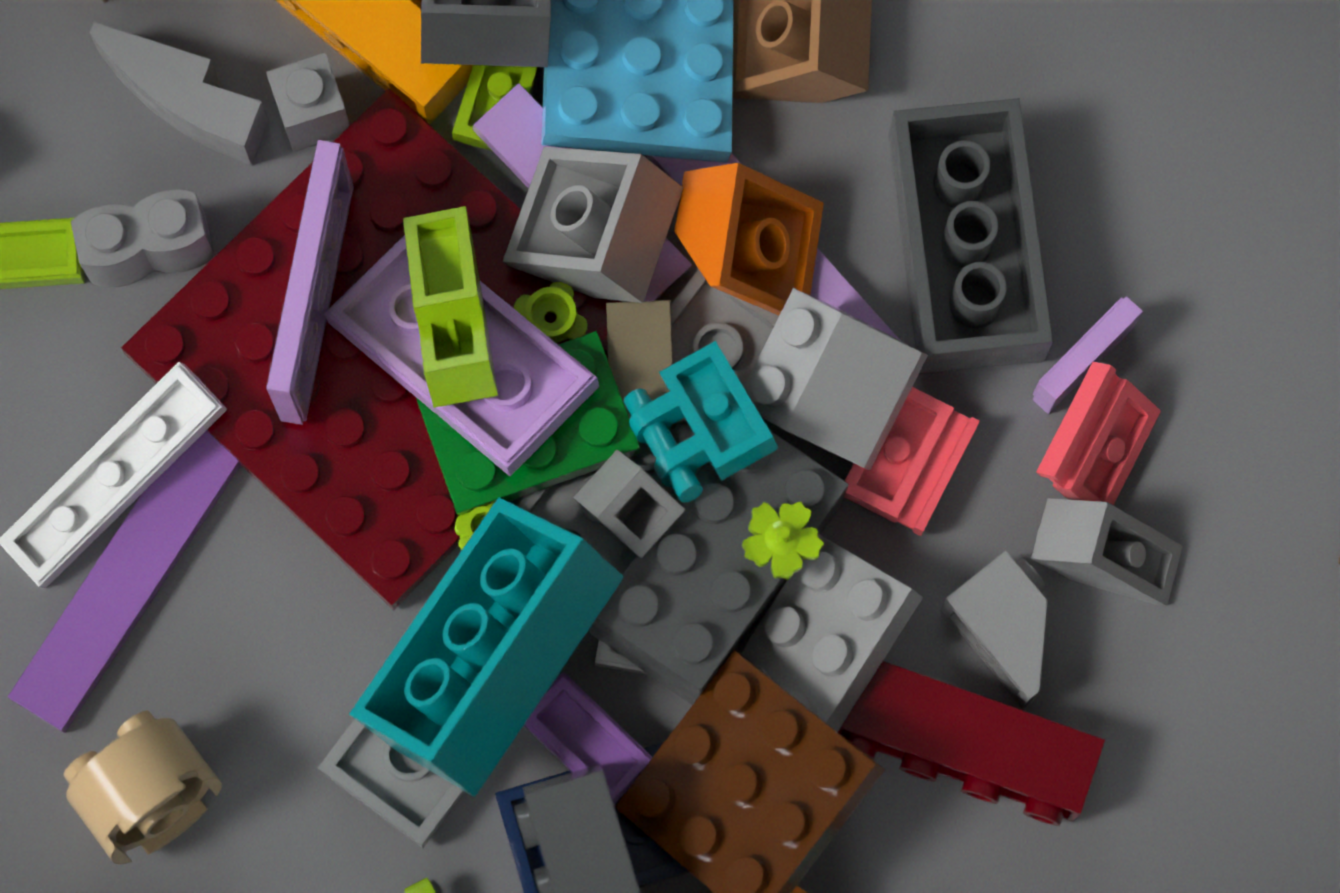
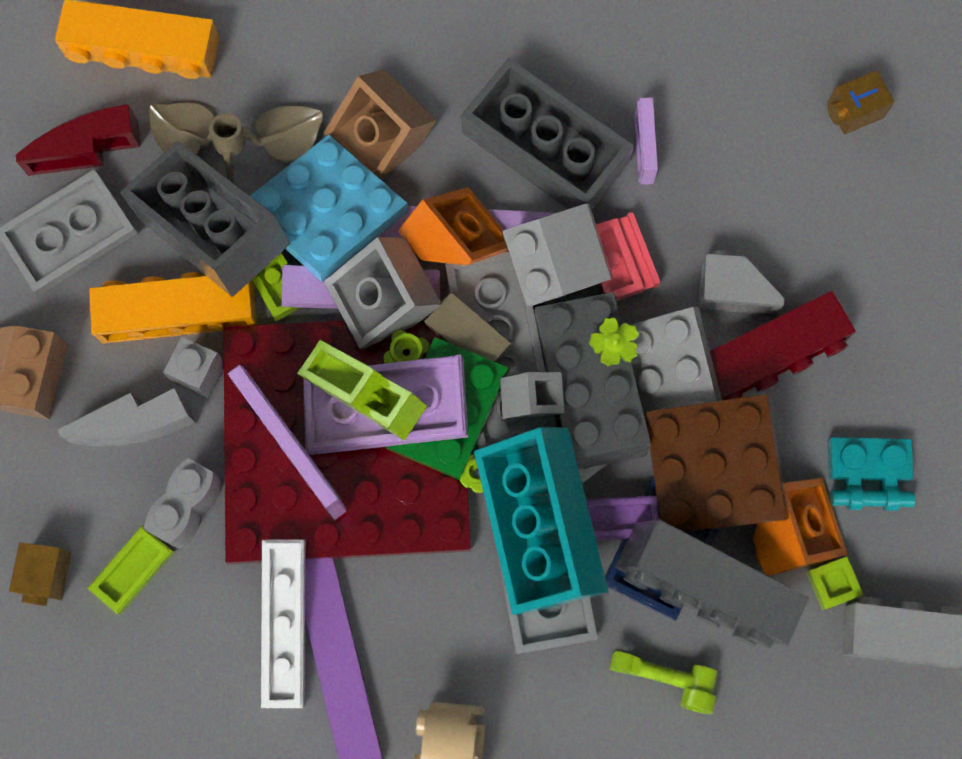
camera: 45 degrees left, 0 degrees up
teal plate [624,341,778,502] -> none
light grey slope [1031,498,1183,606] -> none
coral plate [1036,362,1161,505] -> none

